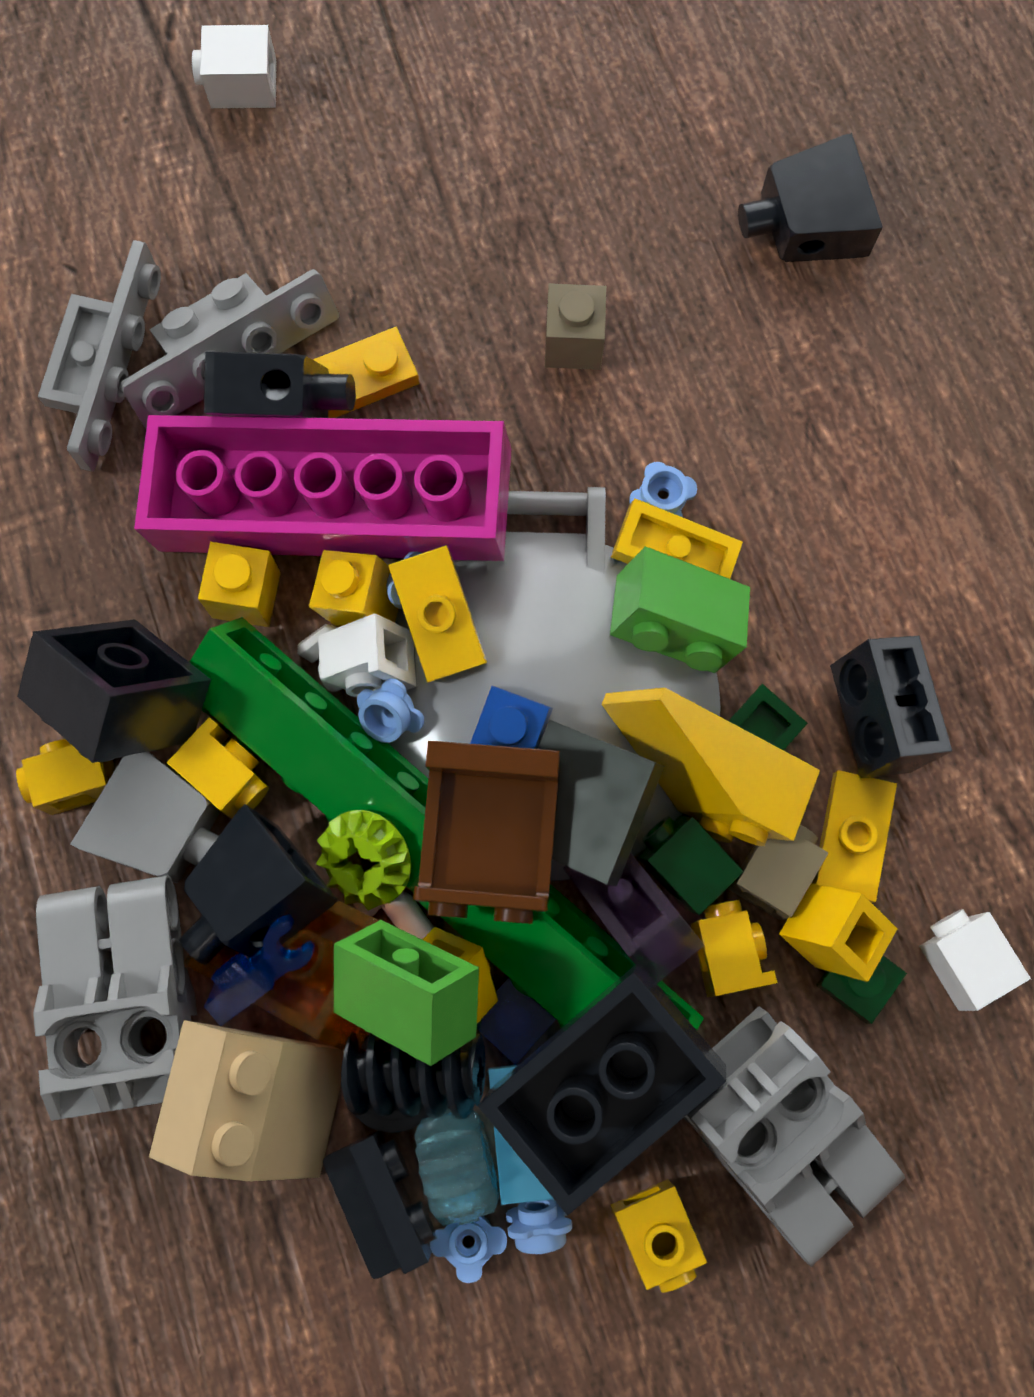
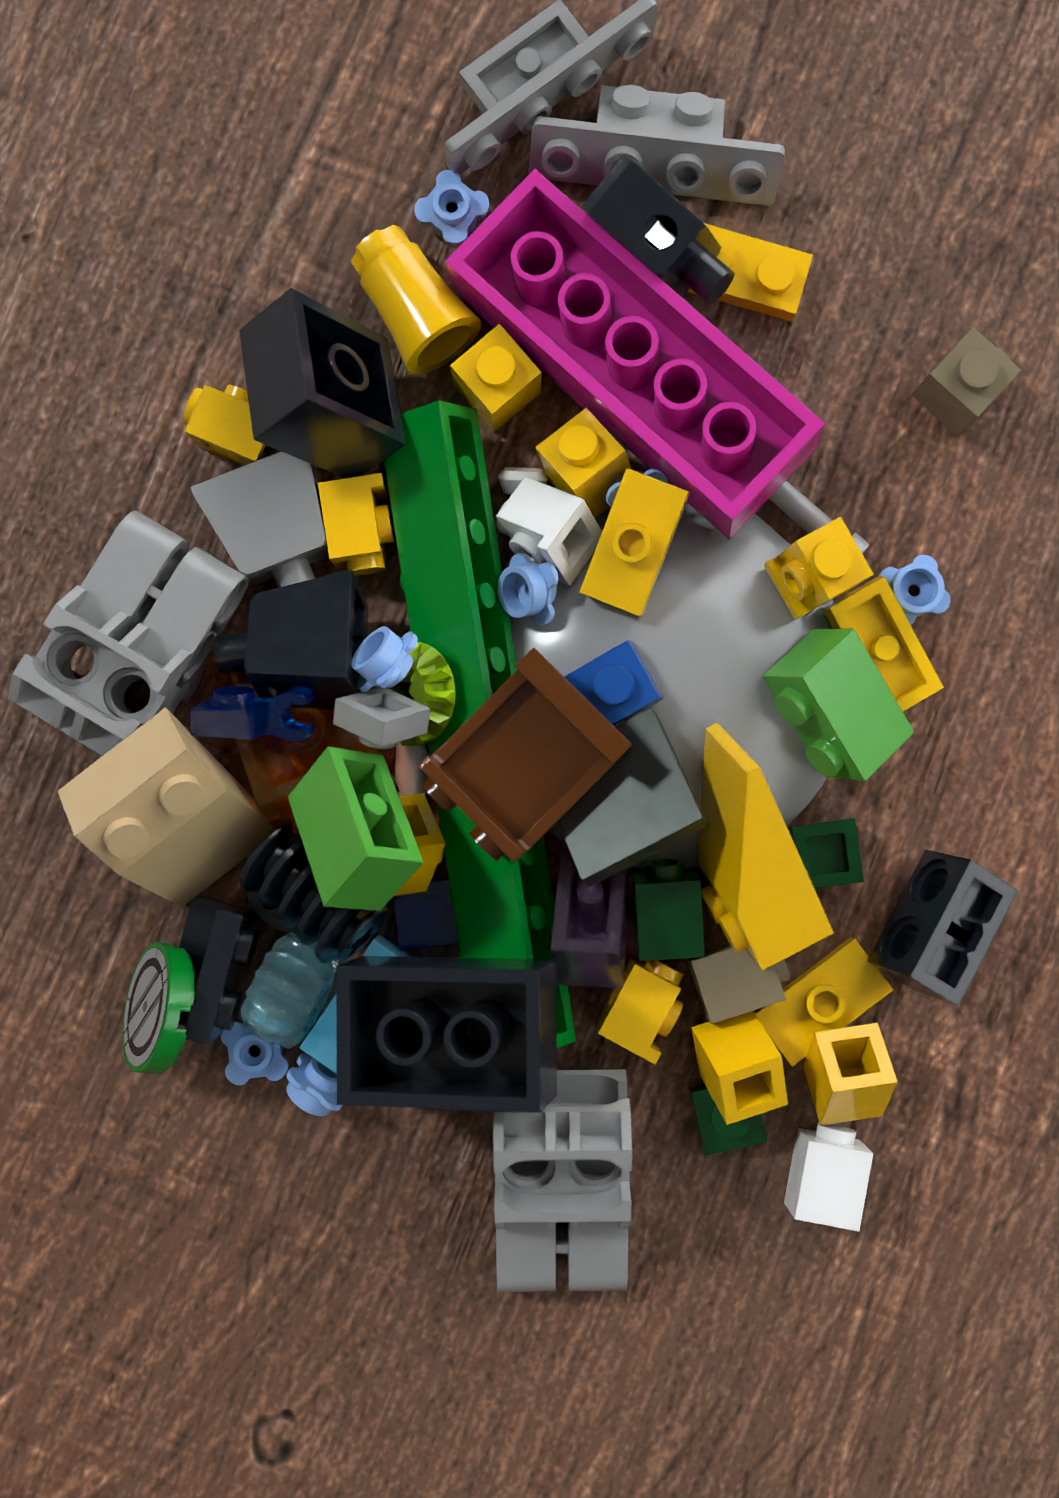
camera: 40 degrees right, 10 degrees up
yellow brick [611,1179,707,1293] -> none
none -> tile [122,942,194,1074]
none -> light grey plate [333,687,431,749]
none -> yellow plant [350,225,482,375]
none -> light blue plate [351,626,418,692]
none -> light blue plate [414,170,489,246]
none -> yellow brick [764,517,874,620]
none -> yellow brick [803,1023,898,1126]

